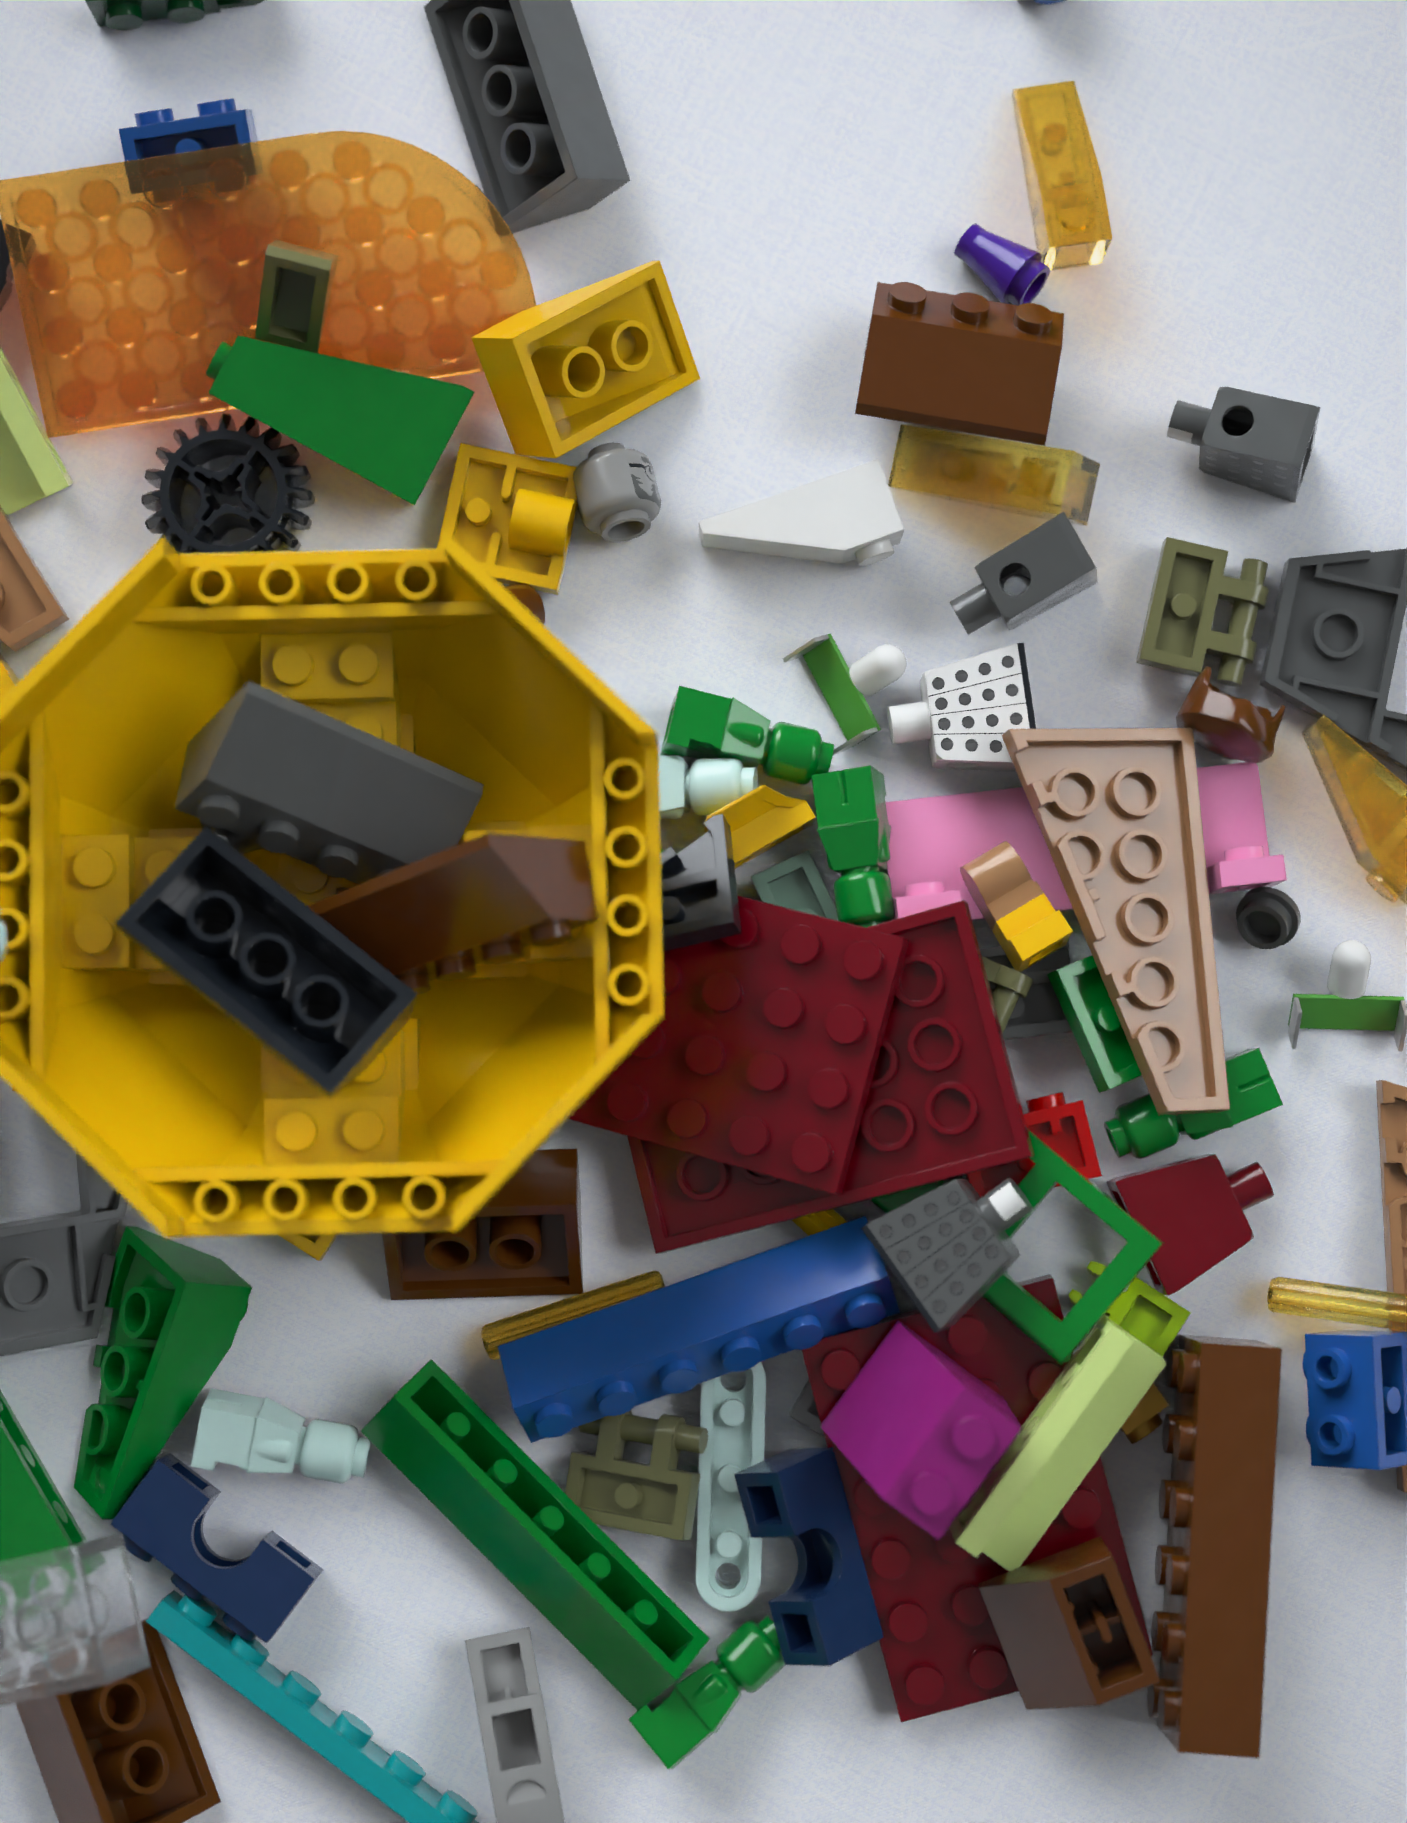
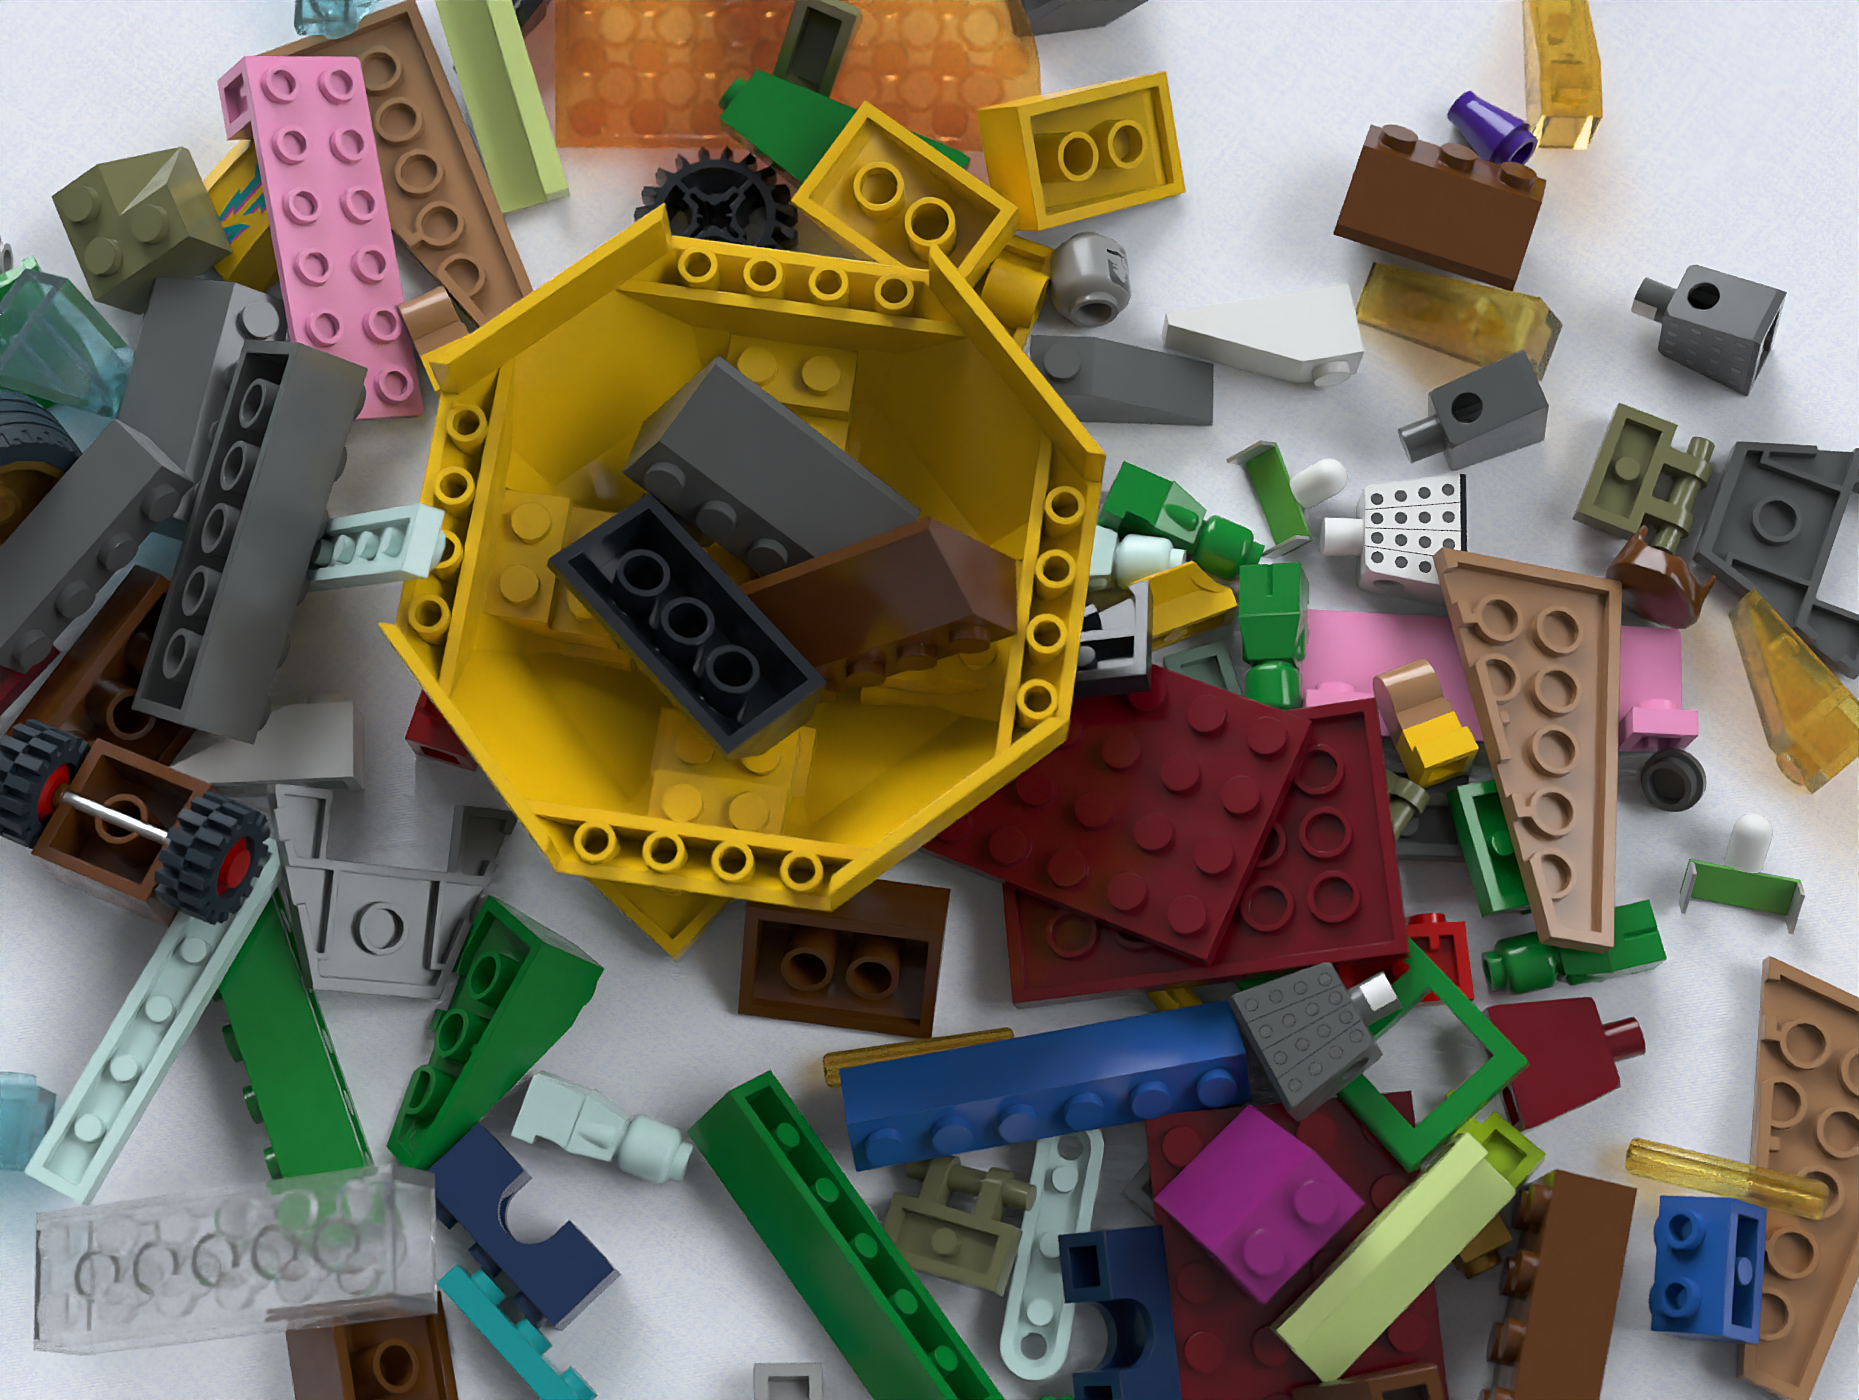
camera: 10 degrees right, 10 degrees down
none -> yellow slope [791,100,1019,289]
none -> dark grey slope [1029,335,1214,426]

